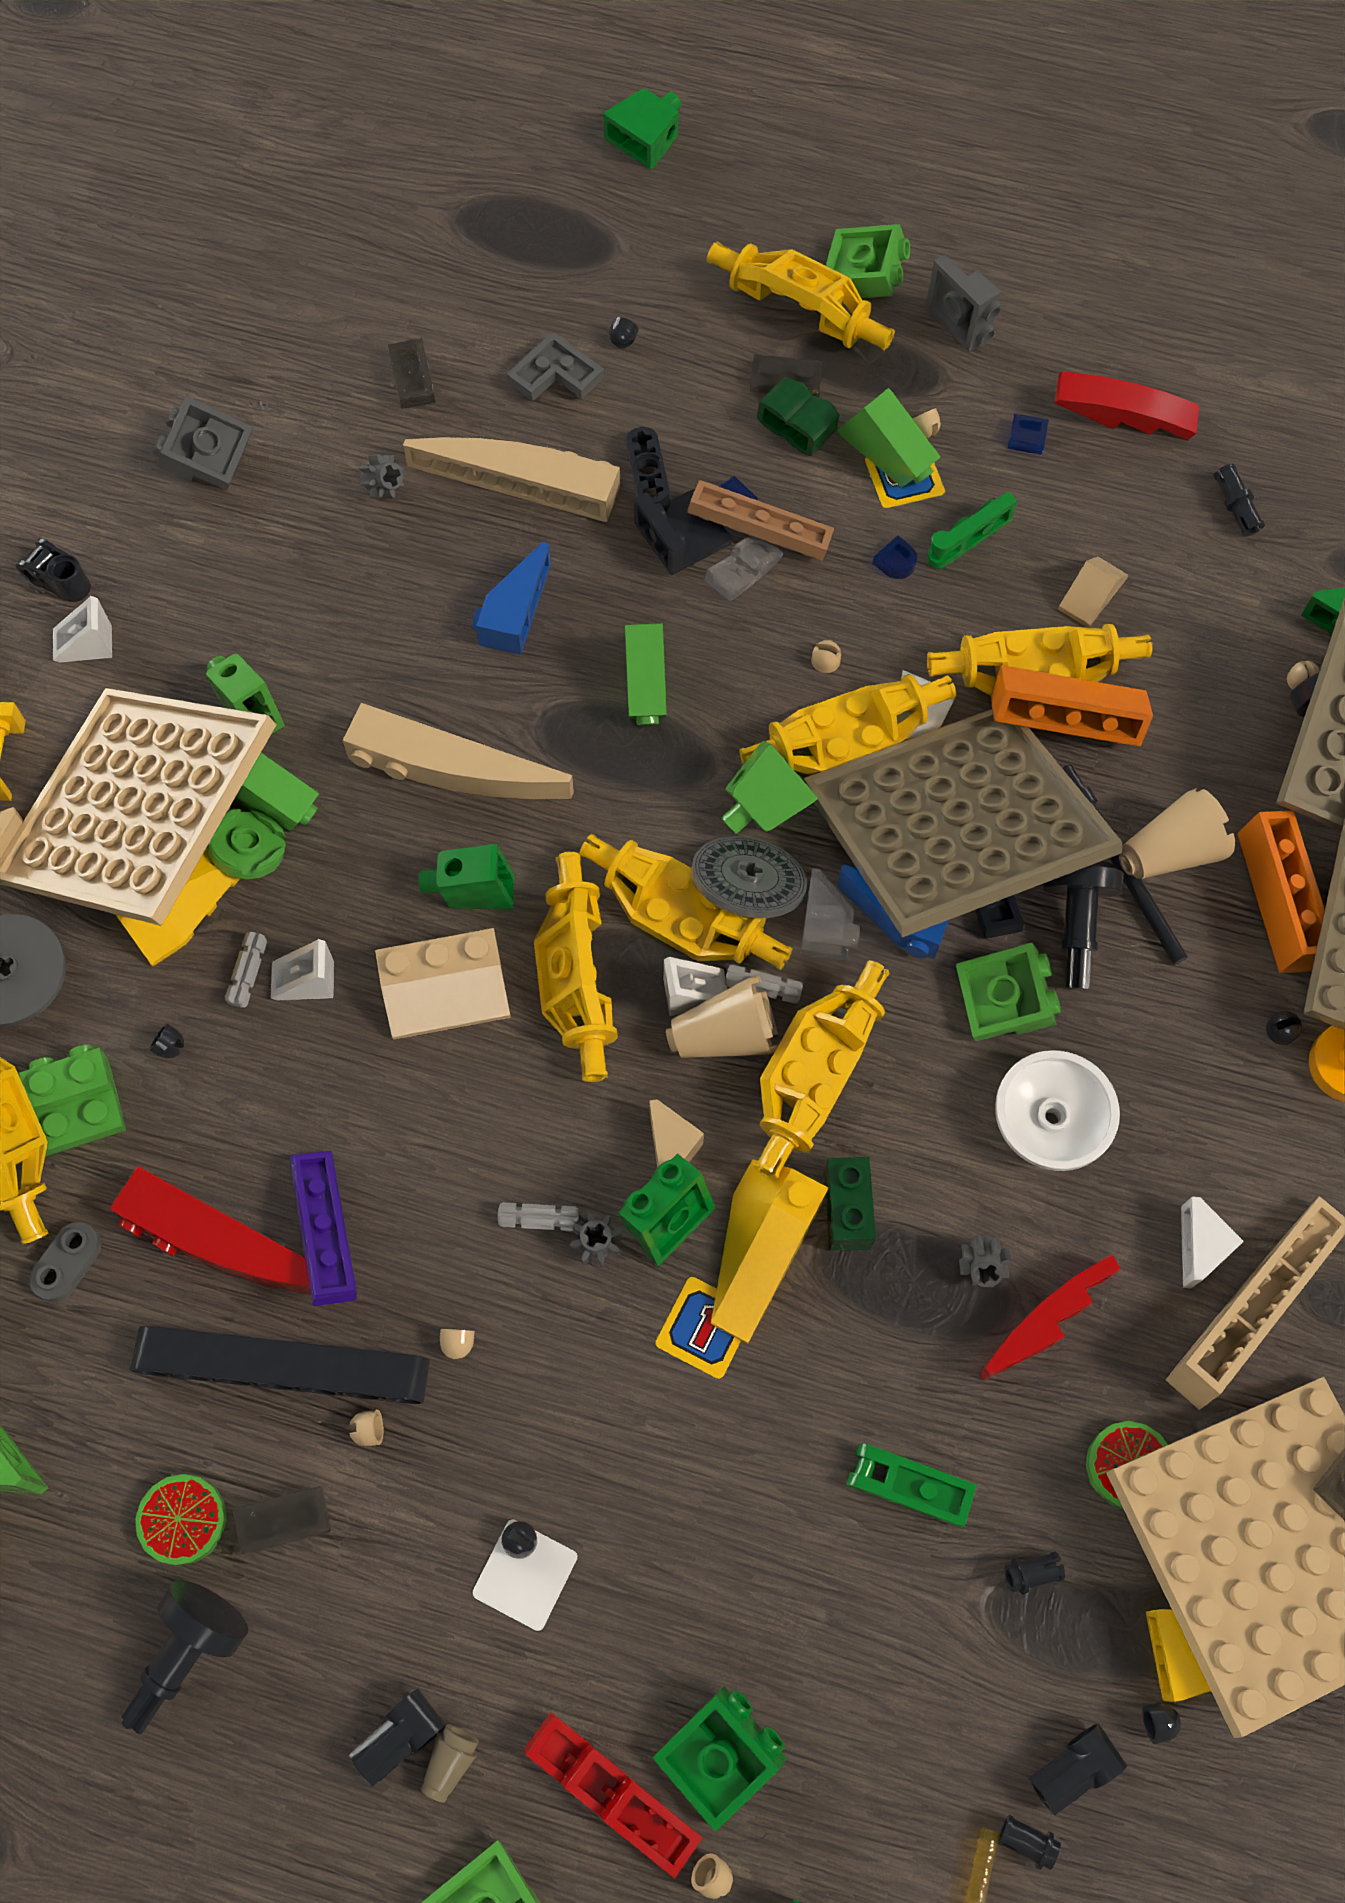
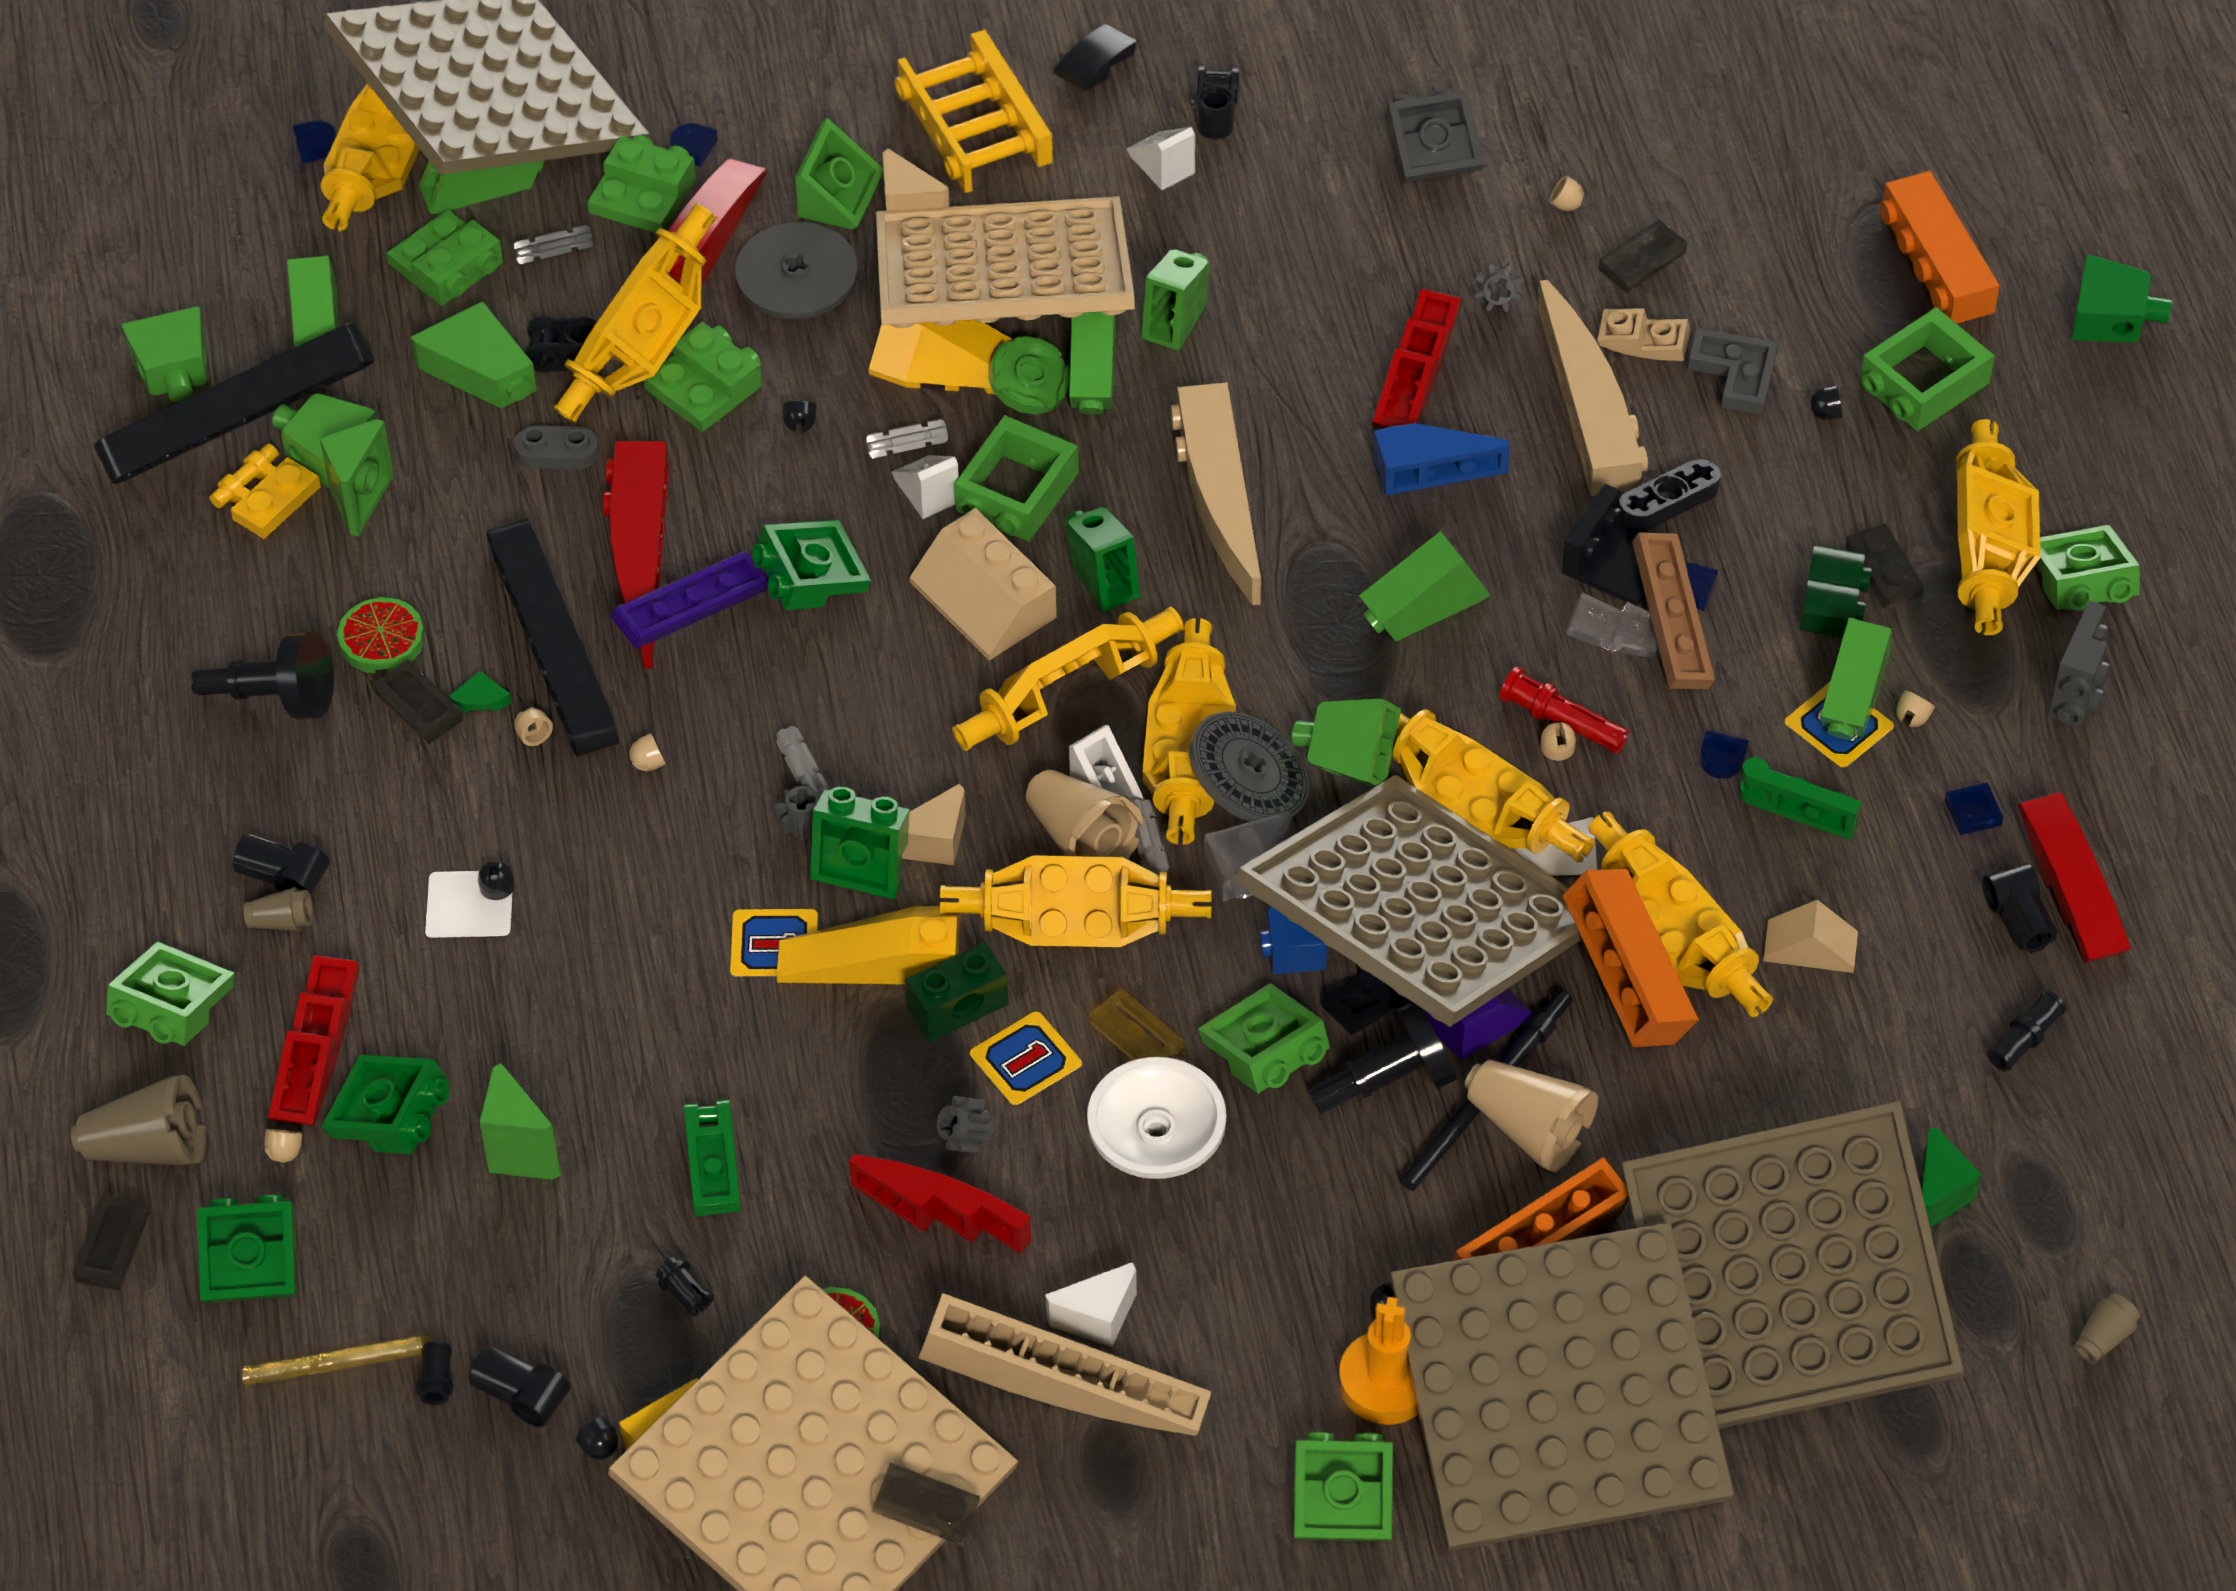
camera: 65 degrees right, 15 degrees down
none -> green tile [449,671,512,713]
none -> bright green slope [480,1063,561,1180]
none -> green plate [752,520,871,610]
none -> bright green window [954,415,1079,542]
none -> sticker [970,1012,1082,1105]
none -> clear yellow tile [1089,988,1185,1061]
none -> red slope [1372,288,1461,428]
none -> red pin [1499,666,1629,755]
none -> tan hinge [1549,175,1584,211]
none -> tan slope [1598,309,1690,361]
none -> bright green window [1859,307,1995,432]
none -> orange brick [1879,171,2000,324]
none -> black piece [1982,863,2058,953]

